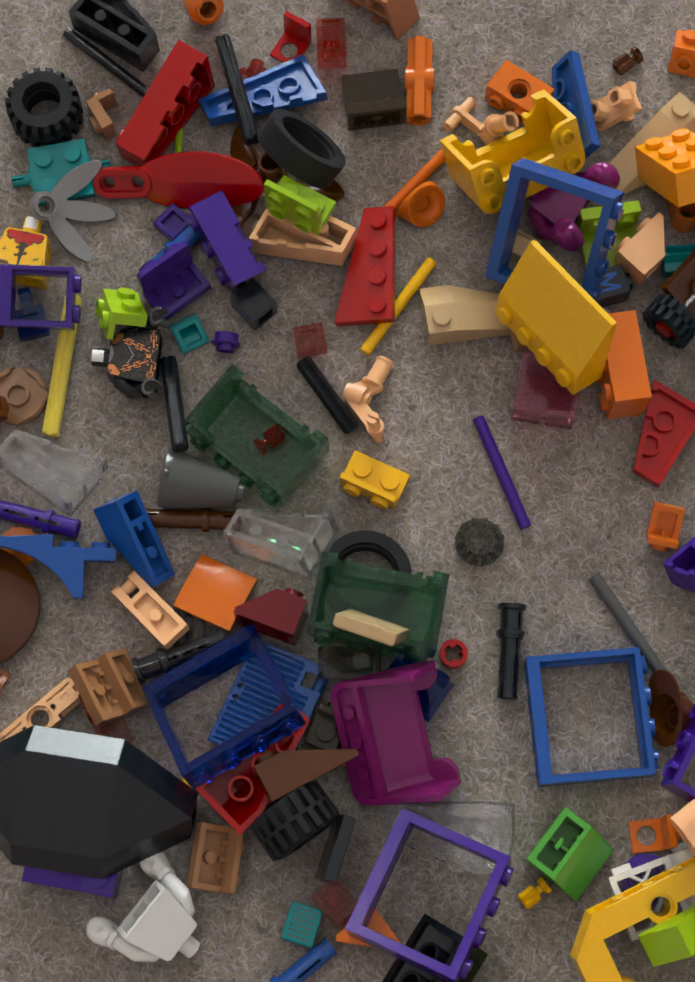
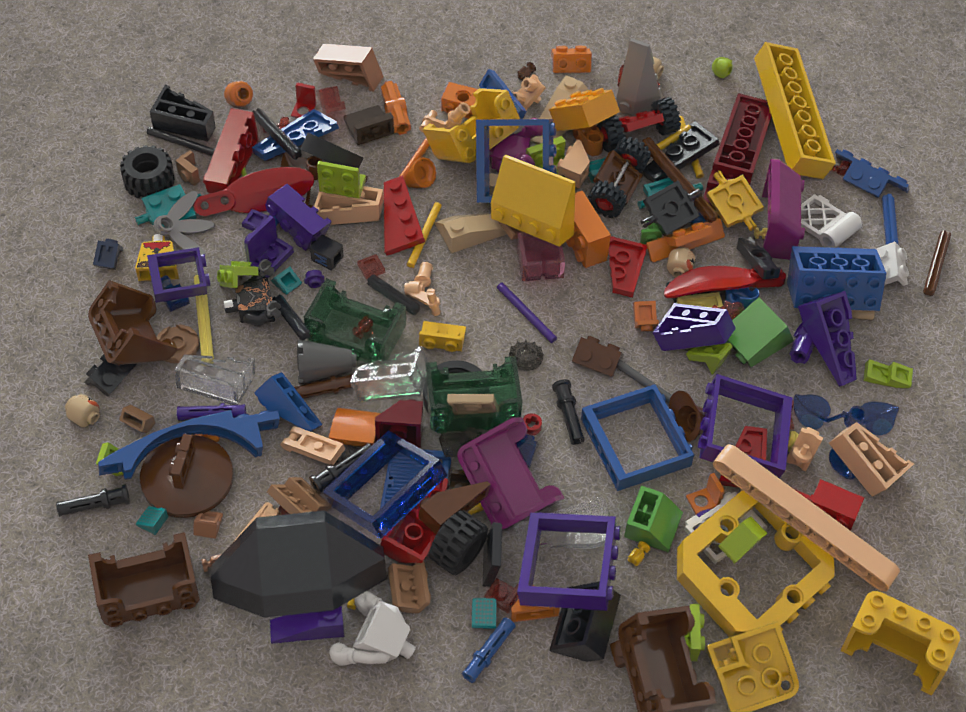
camera: 20 degrees left, 20 degrees down
none -> reddish brown bracket [572,336,624,377]

